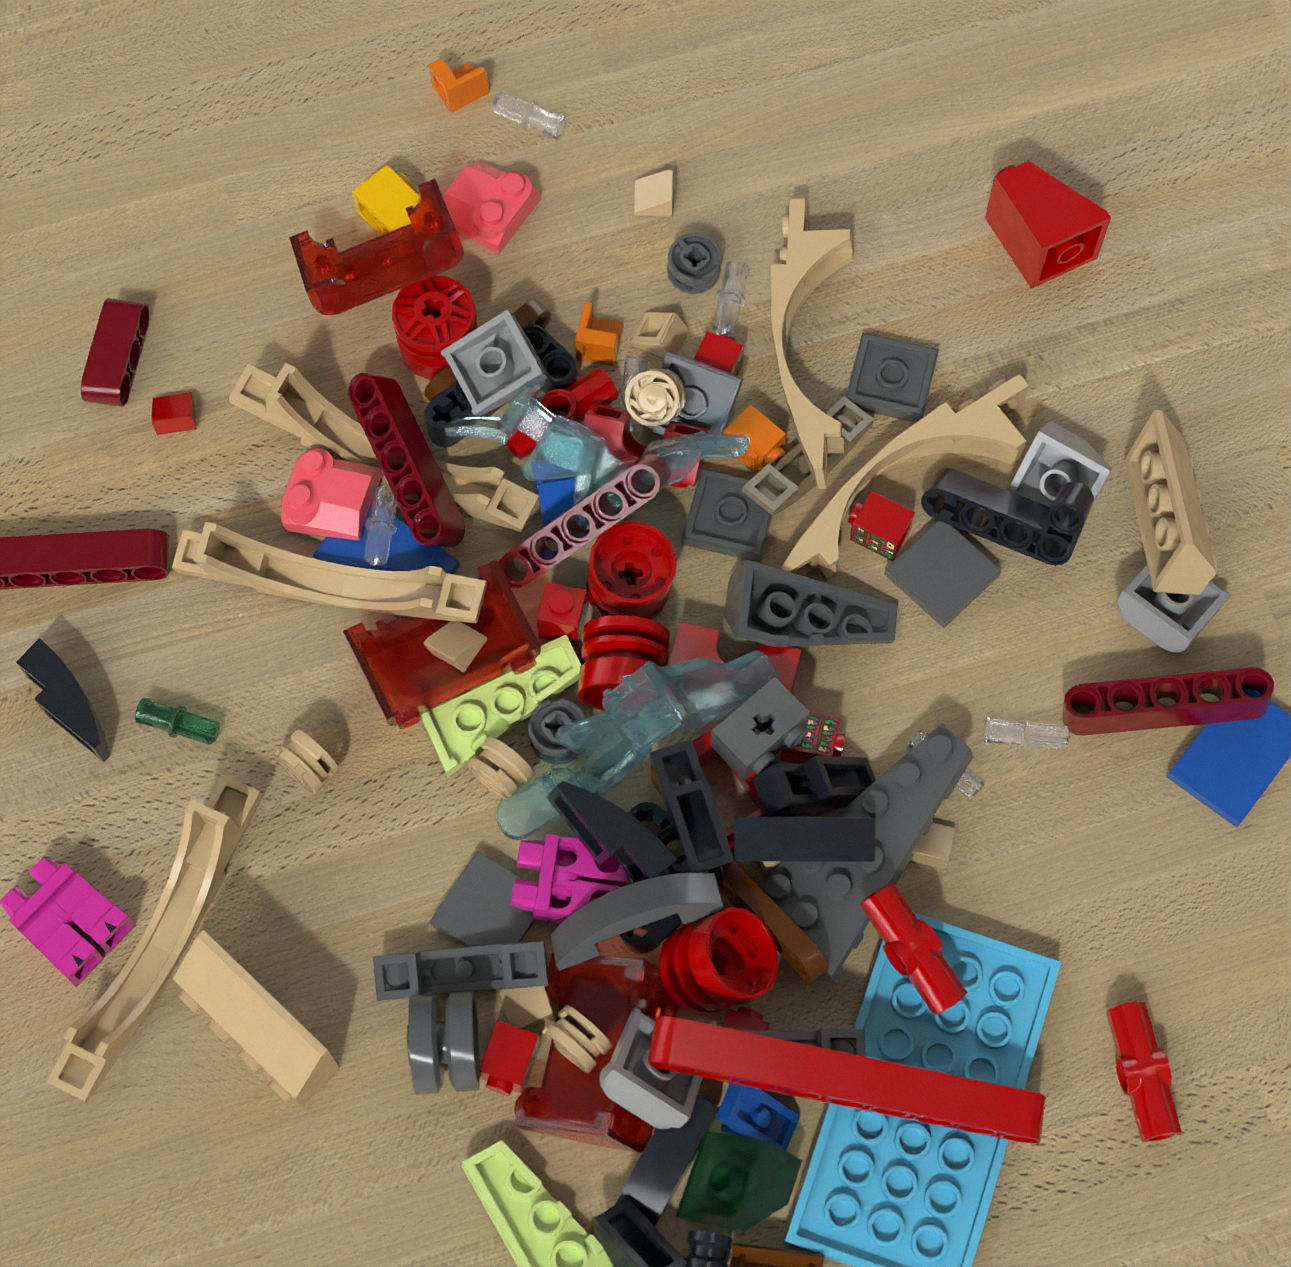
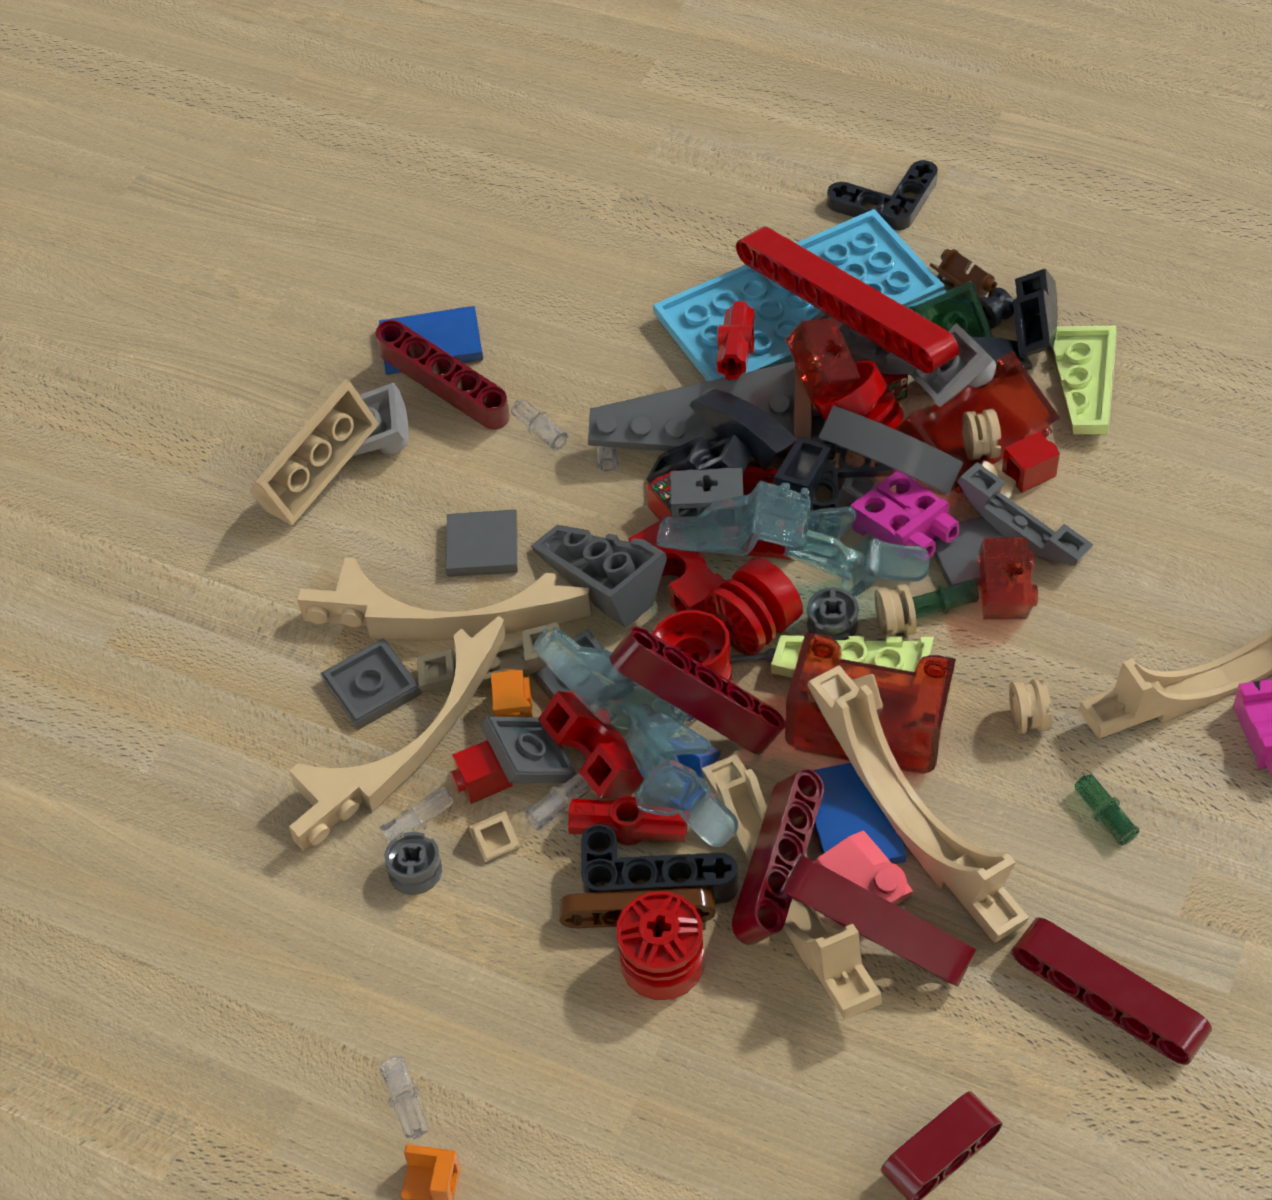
camera: 135 degrees left, 15 degrees down
black slope [16,638,110,762] -> none
red slope [151,392,197,435] -> none
tan slope [173,930,340,1107] -> none
clear red windscreen [289,179,464,316] -> none
yellow brick [352,165,440,260] -> none
clear axle [364,486,398,566] -> none
dark grey wheel [407,991,480,1095] -> none
coral slope [438,161,541,255] -> none
light grey slope [440,309,547,418] -> none
red brick [536,582,588,646] -> none
black slope [546,781,677,883] -> none
orange panel [575,301,624,366] -> none
tan wheel [624,367,686,427] -> none
tan slope [634,170,673,216] -> none
red brick [848,491,915,561] -> none
black beam [921,468,1094,566] -> none
red slope [985,161,1111,289] -> none
light grey slope [1008,421,1112,510] -> none
red piece [1106,1001,1182,1142] -> none
none -> dark red beam [780,854,977,987]
none -> clear red brick [785,318,861,399]
none -> clear green axle [912,579,979,619]
none -> clear red brick [978,538,1038,619]

